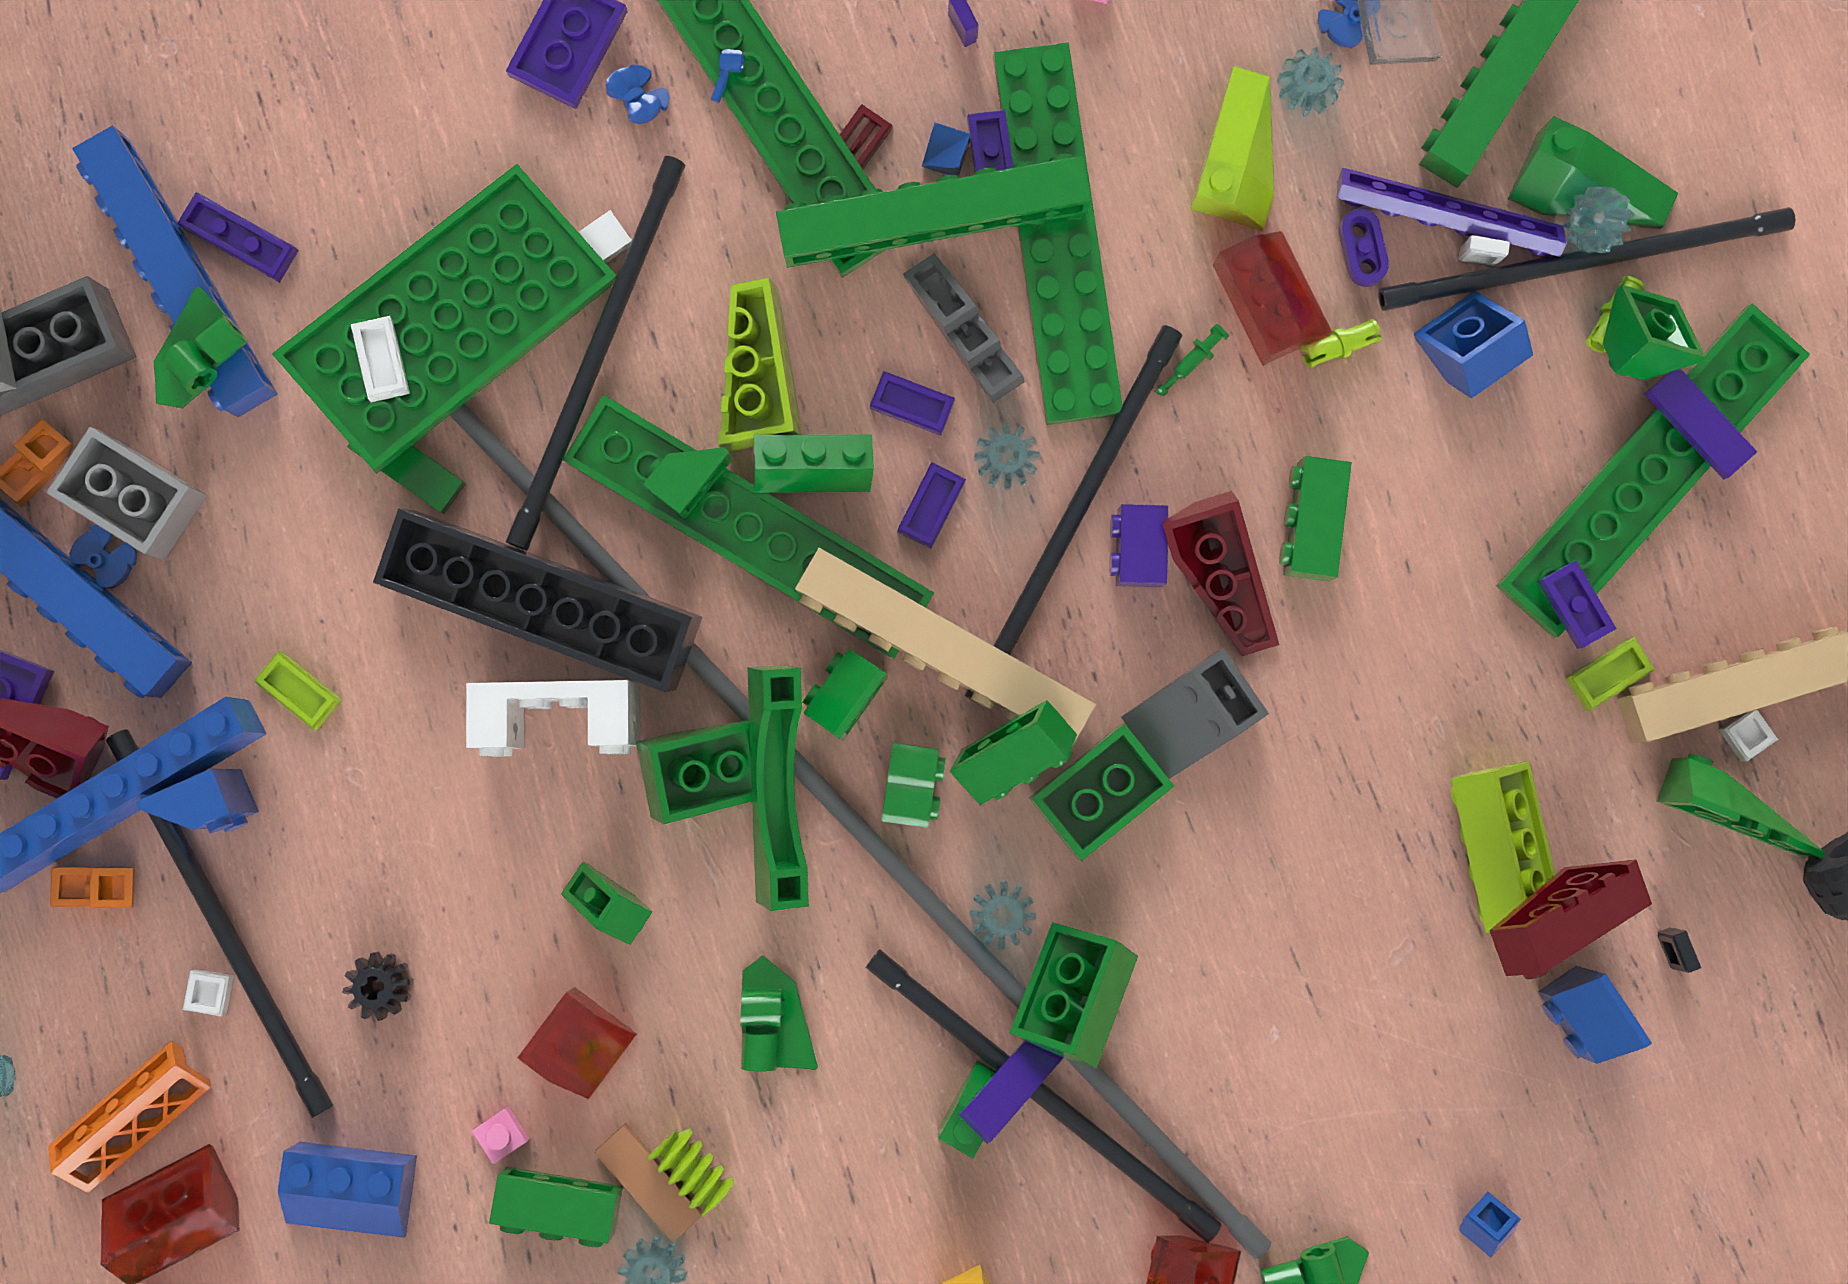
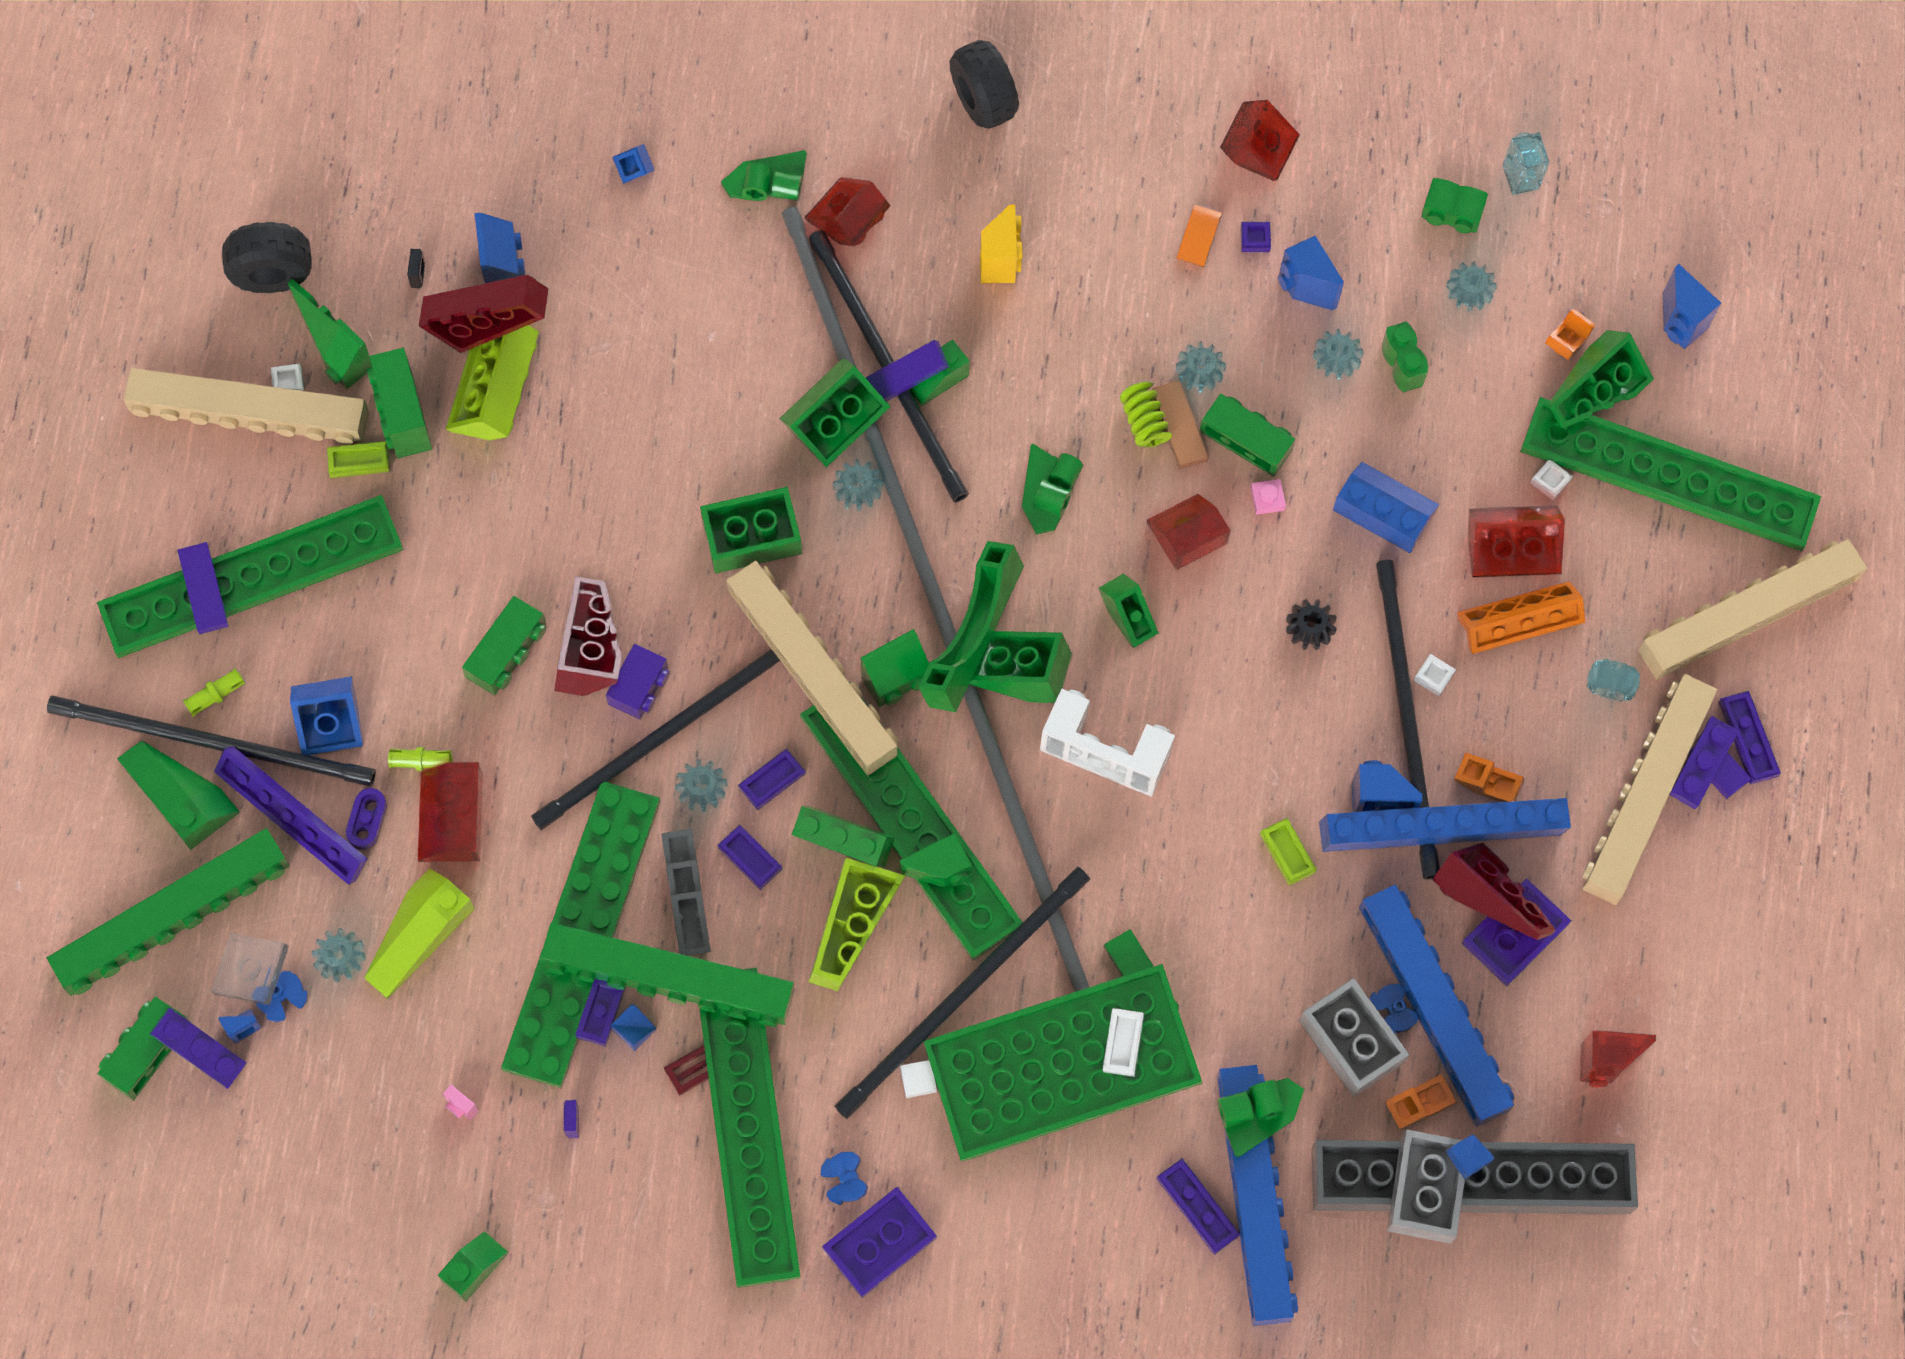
camera: 155 degrees left, 15 degrees down
black brick [373,508,702,692] -> none
blue hand [710,49,744,103] -> none
green brick [882,743,946,828] -> none
green brick [950,700,1078,805] -> none
dark grey slope [1121,648,1269,779] -> none
green piece [1154,324,1229,396] -> none
white tile [1458,235,1510,267] -> none
dark purple plate [1537,561,1617,649] -> none
clear light blue gear [1562,186,1635,253] -> none
green slope [1603,284,1706,380] -> none
none -> green brick [366,347,432,458]

